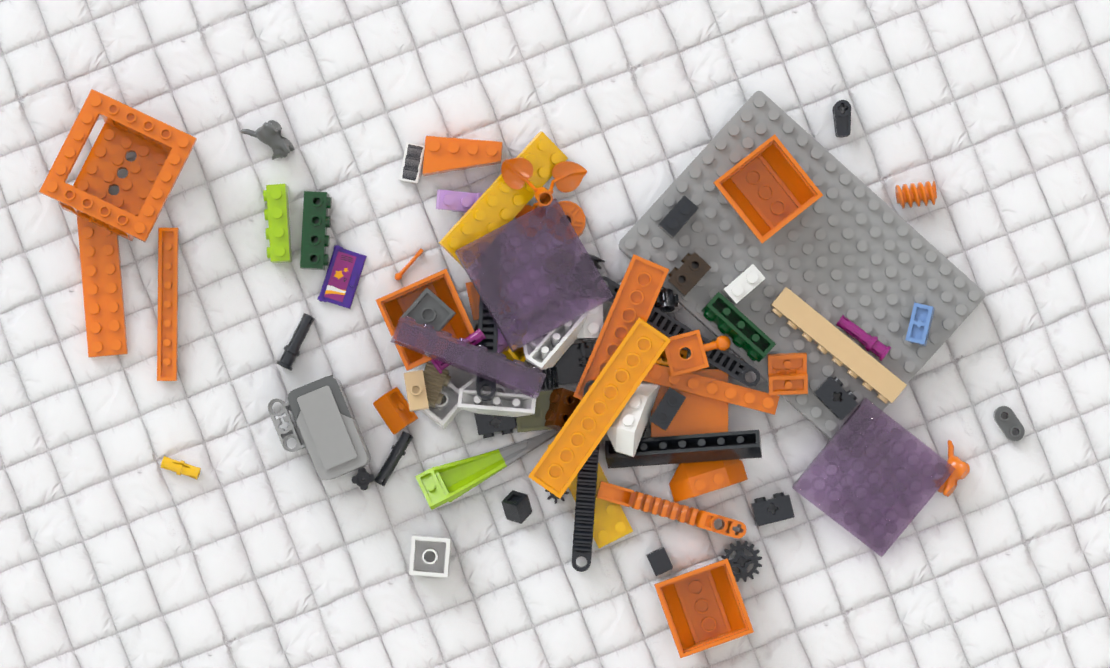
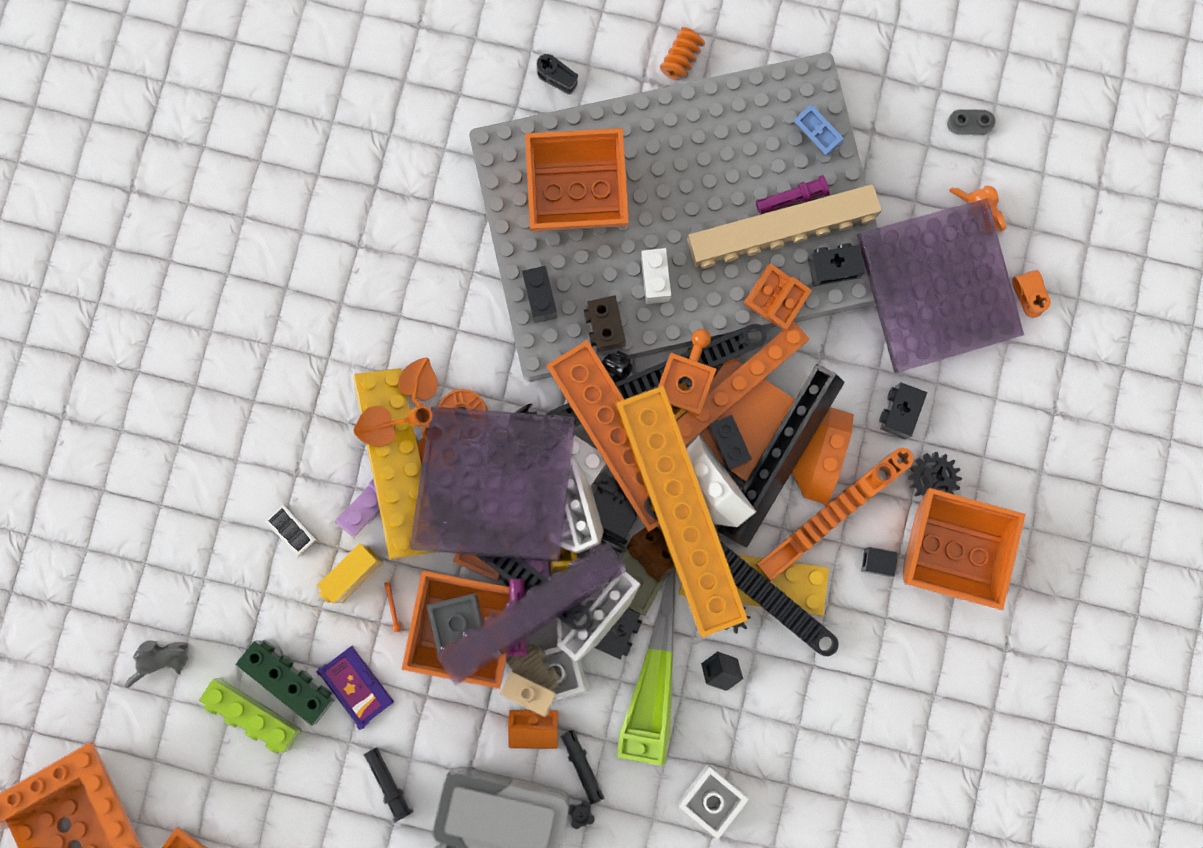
camera: 60 degrees left, 5 degrees down
orange wedge [423,136,503,176] -> none
dark green brick [701,292,776,363] -> none
none -> yellow brick [316,543,384,603]
none -> orange piece [1012,269,1051,318]

